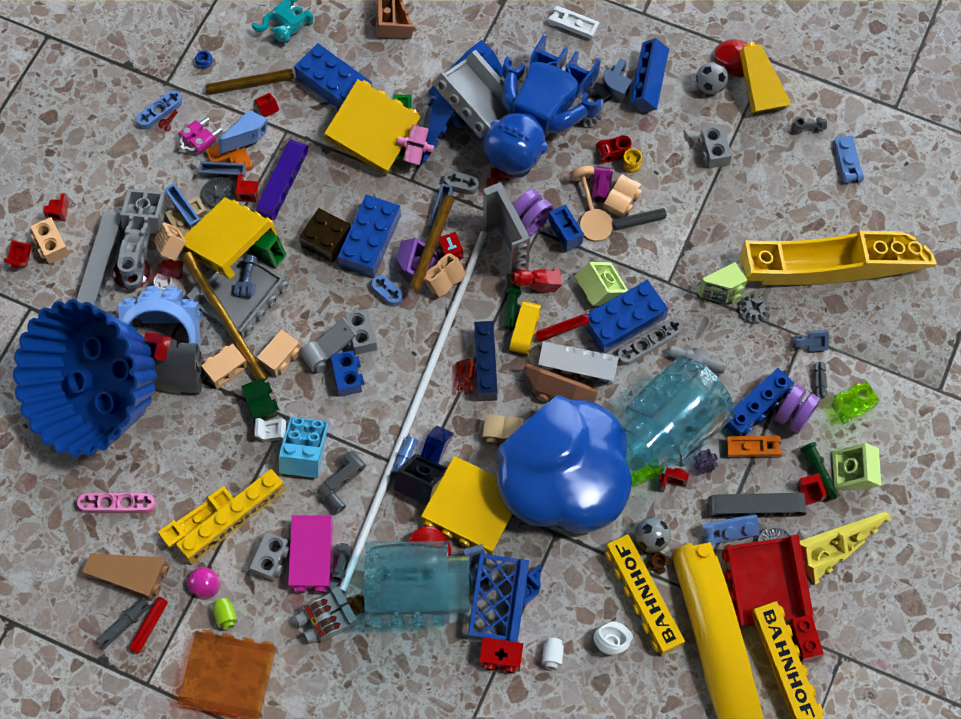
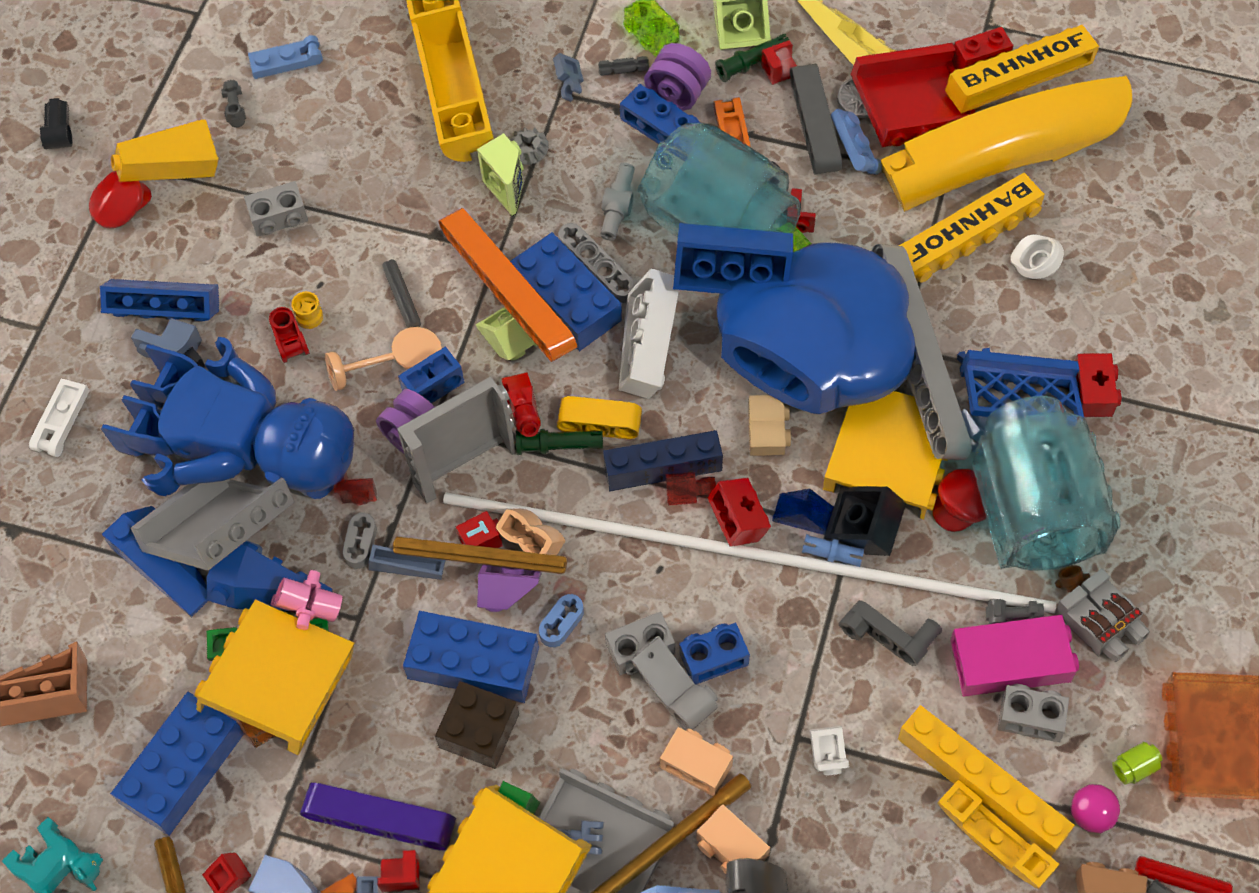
camera: 95 degrees left, 5 degrees down
dark green brick [241,378,279,422] -> none
medium azure slope [279,417,329,478] -> none
nougat wedge [524,363,598,403] -> none
red axle [536,314,589,341] -> none
white brick [541,638,564,670] -> none
magenta piece [592,166,613,203] -> none
light nougat brick [603,174,642,218] -> none
light grey piece [635,517,671,553] -> none
reddish brown plate [647,552,671,574] -> none
light grey piece [696,62,728,94] -> none
none -> black piece [40,98,73,150]
none -> orange beam [439,208,578,362]
none -> blue brick [673,223,793,294]
none -> red brick [707,478,771,547]
none -> light grey beam [871,244,972,460]

